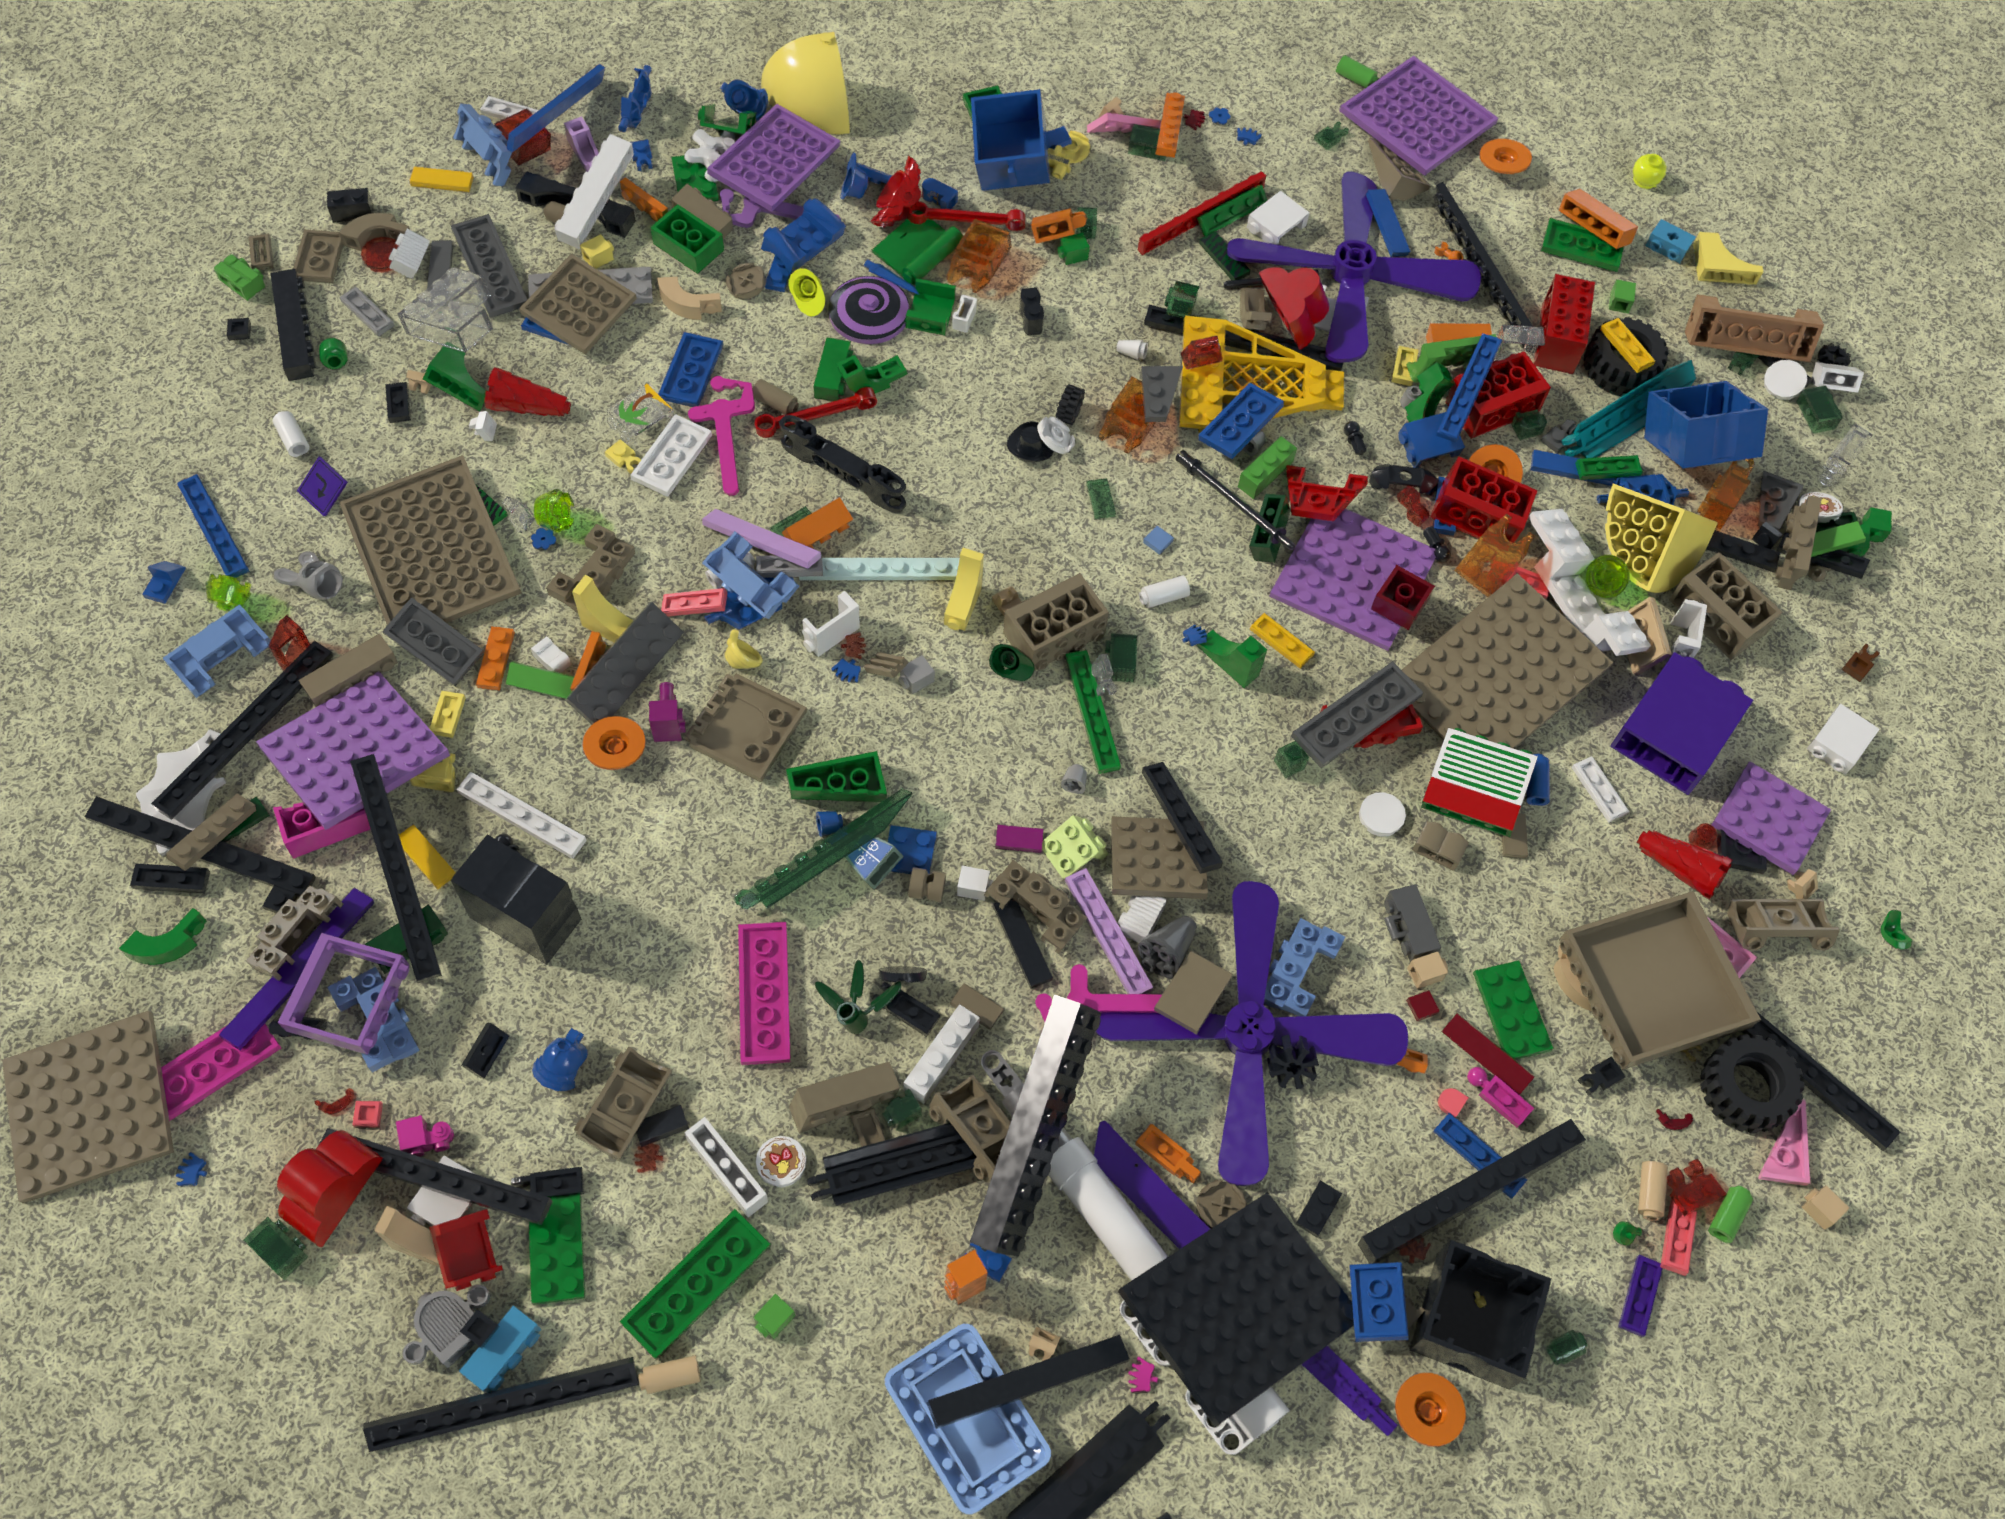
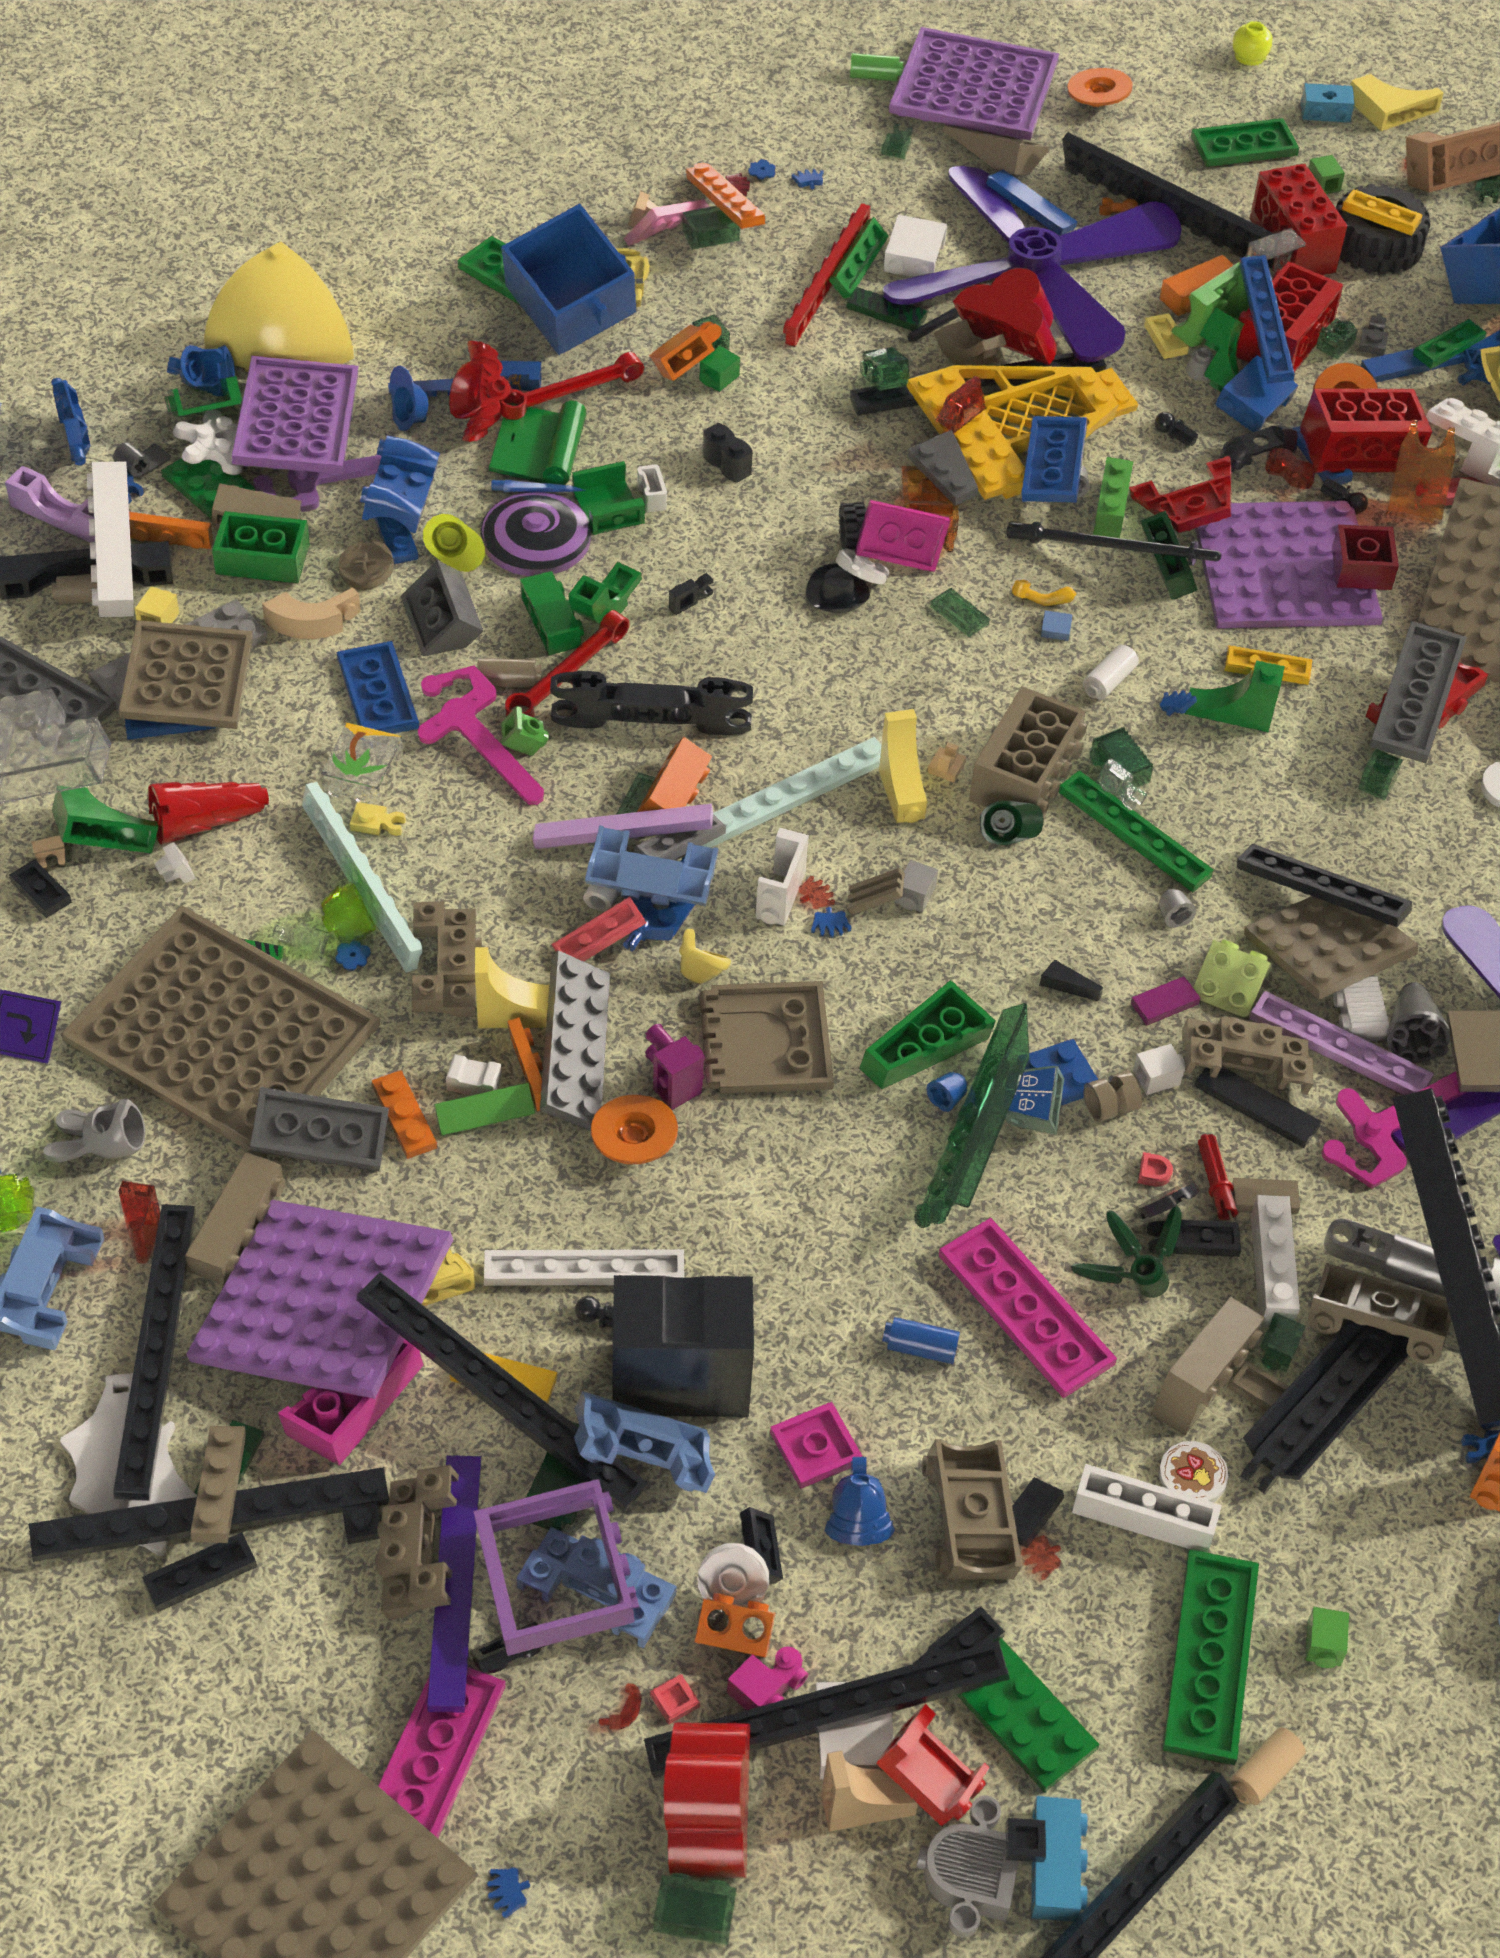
camera: 30 degrees left, 10 degrees down
green arch [119,908,207,965] -> none
light yellow plate [429,691,466,738] -> none
white plate [630,414,712,497] -> none
clear orange brick [947,219,1012,293] -> none
white cone [1116,340,1148,360] -> none
orange brick [1558,189,1639,249] -> none
teal hinge [1561,360,1696,458] -> none
none -> dark grey panel [113,442,171,477]
none -> light aqua plate [302,782,422,973]
none -> dark grey slope [401,560,483,656]
none -> bright green brick [501,706,549,756]
none -> medium blue bracket [574,1391,715,1493]
none -> black plate [669,573,714,616]
none -> orange brick [695,1593,776,1657]
none -> white tile [698,1543,769,1612]
none -> dark pink plate [770,1401,863,1489]
none -> dark pink tile [855,500,950,572]
none -> blue brick [882,1317,960,1365]
none -> yellow piece [1012,579,1076,606]
none -> black piece [1039,959,1103,1001]
none -> coral tile [1138,1152,1173,1187]
none -> red axle [1198,1134,1238,1220]

